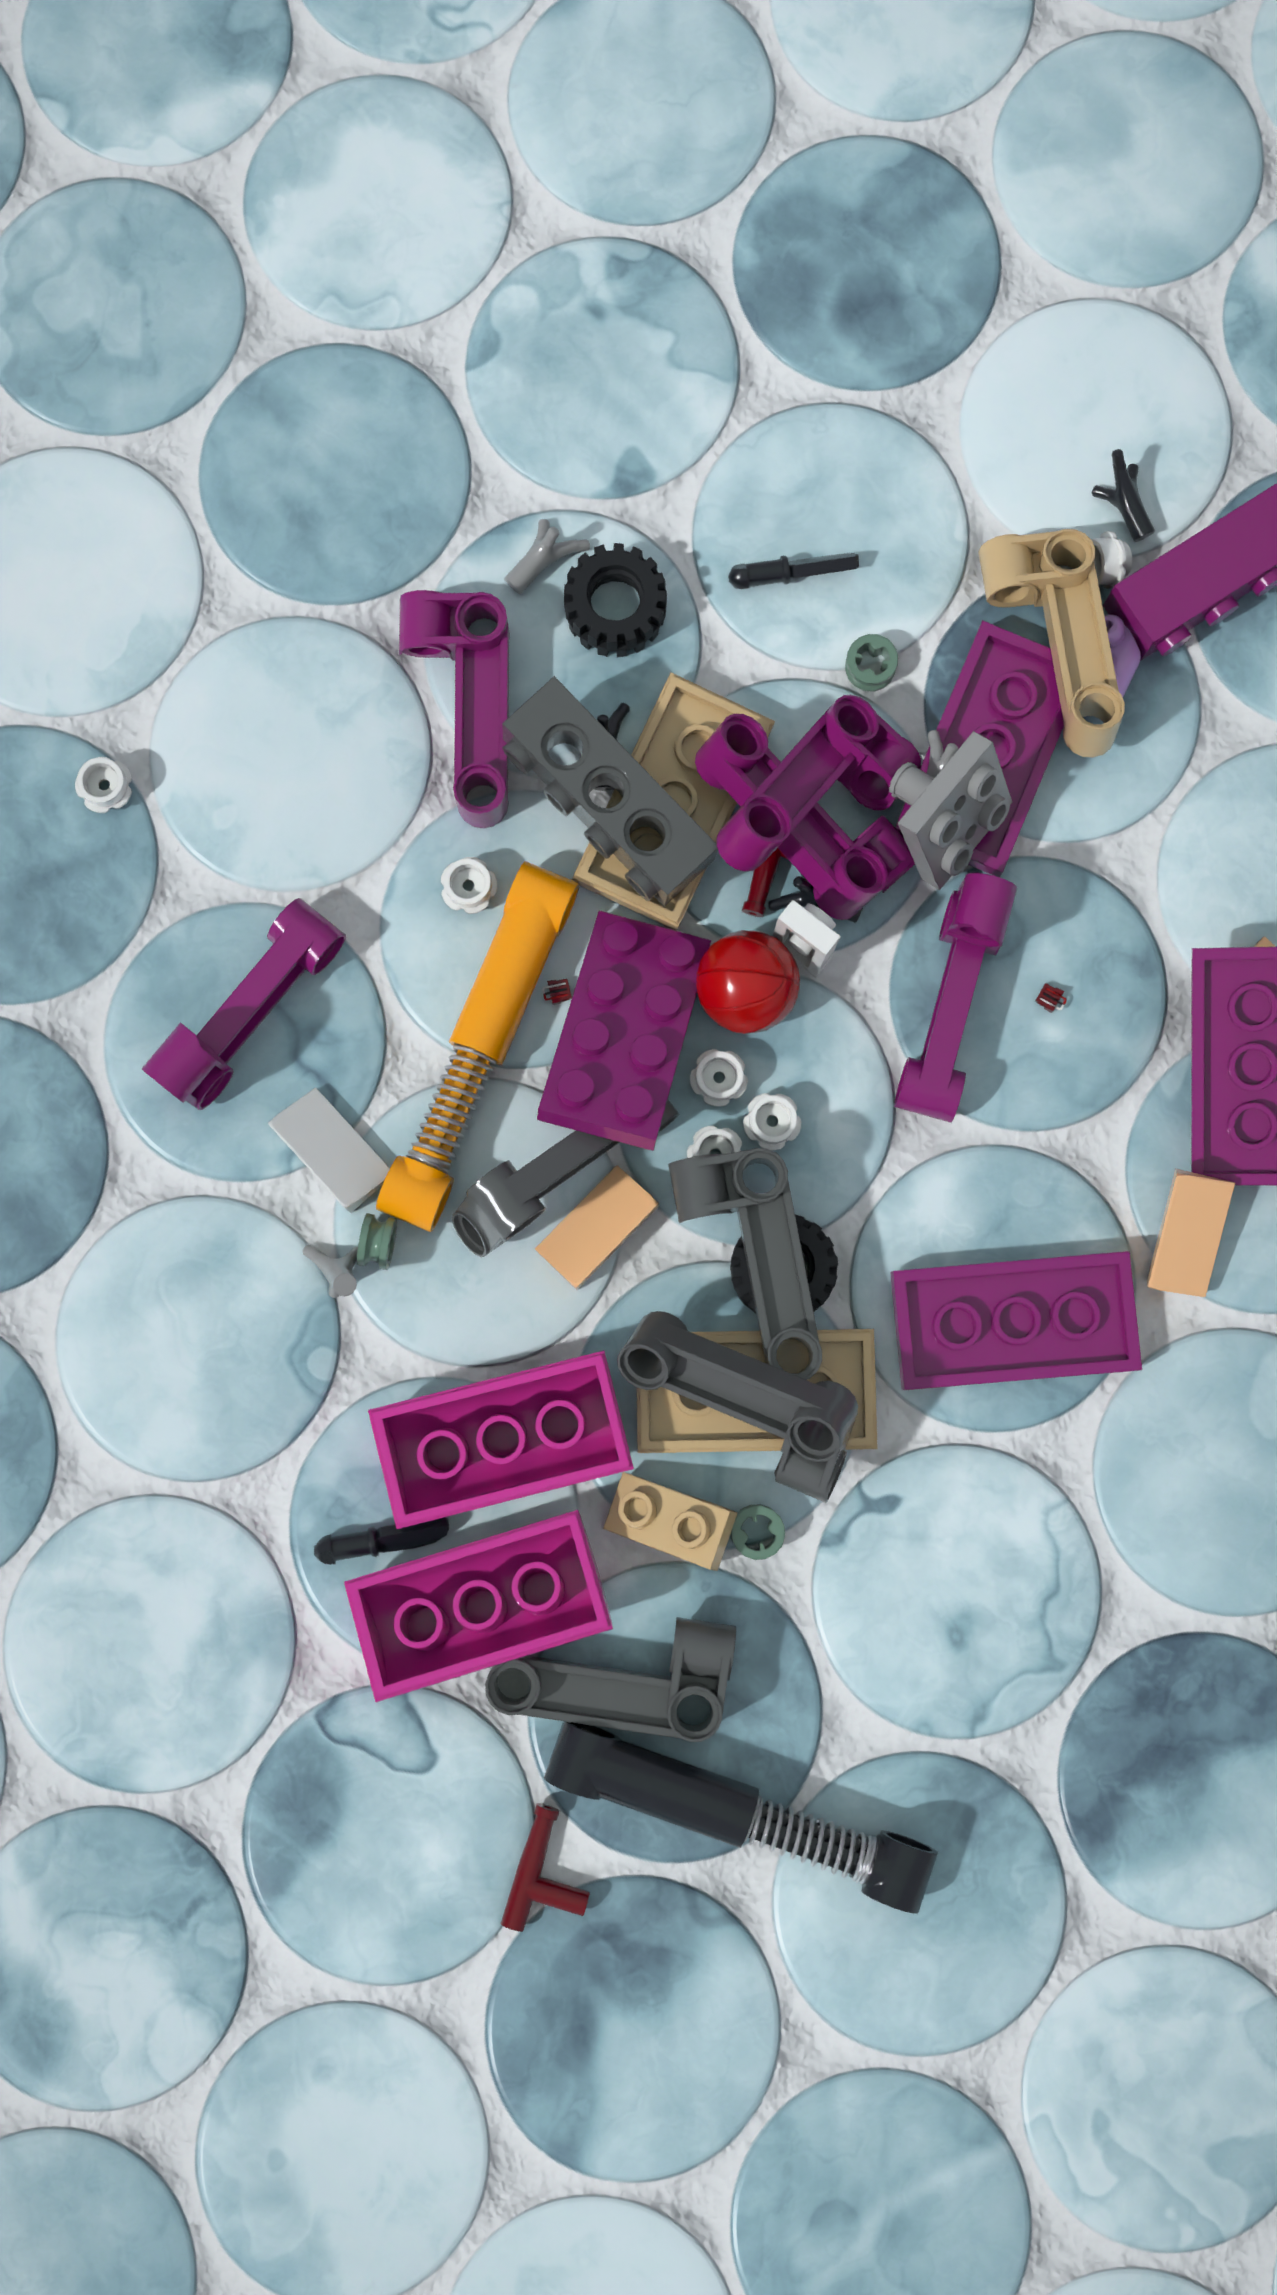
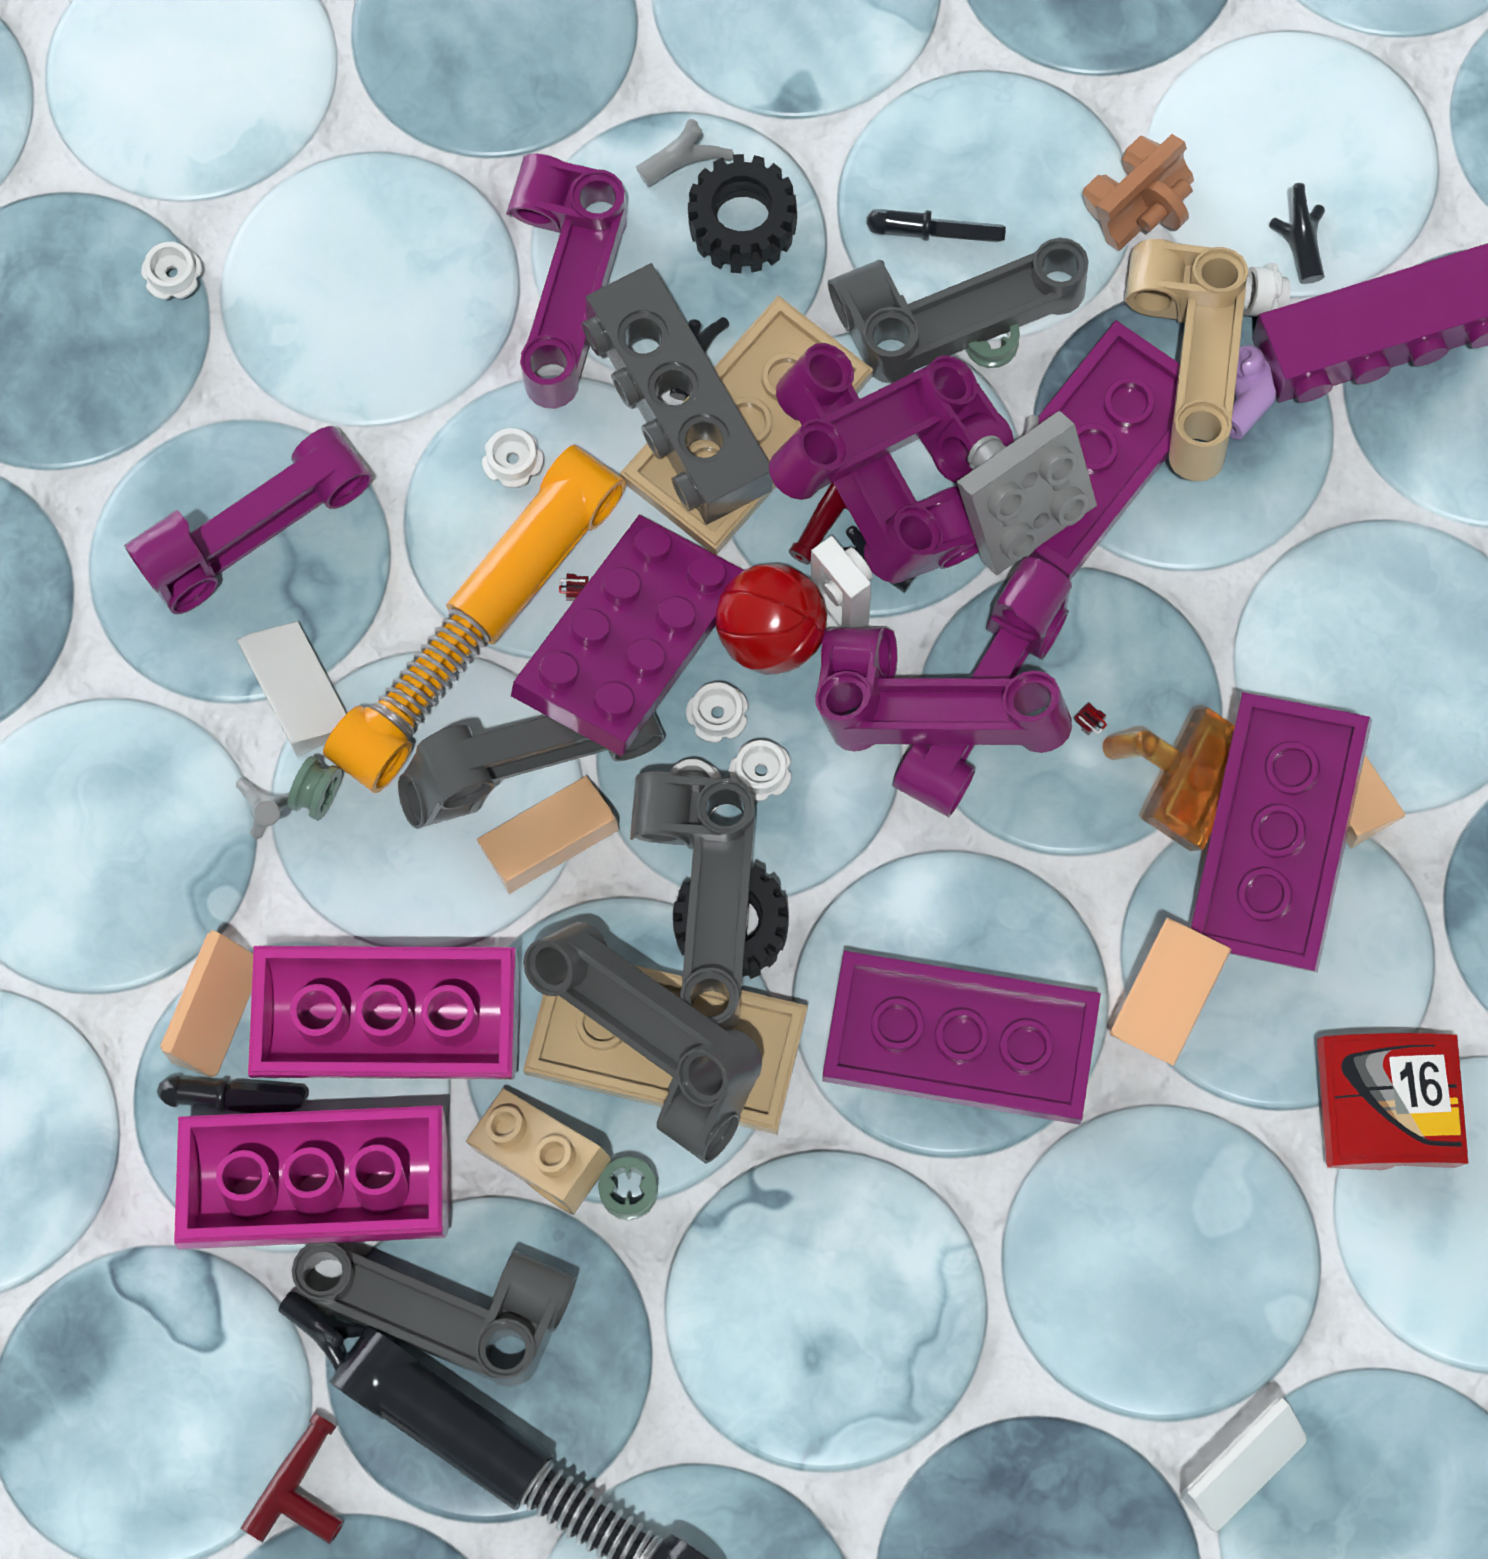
camera: 20 degrees right, 10 degrees down
none -> light nougat slope [160,930,253,1077]
none -> black bar [278,1291,367,1372]
none -> magenta piece [815,628,1072,753]
none -> dark grey piece [827,237,1089,383]
none -> nougat hips [1083,134,1194,251]
none -> clear orange plate [1103,707,1235,851]

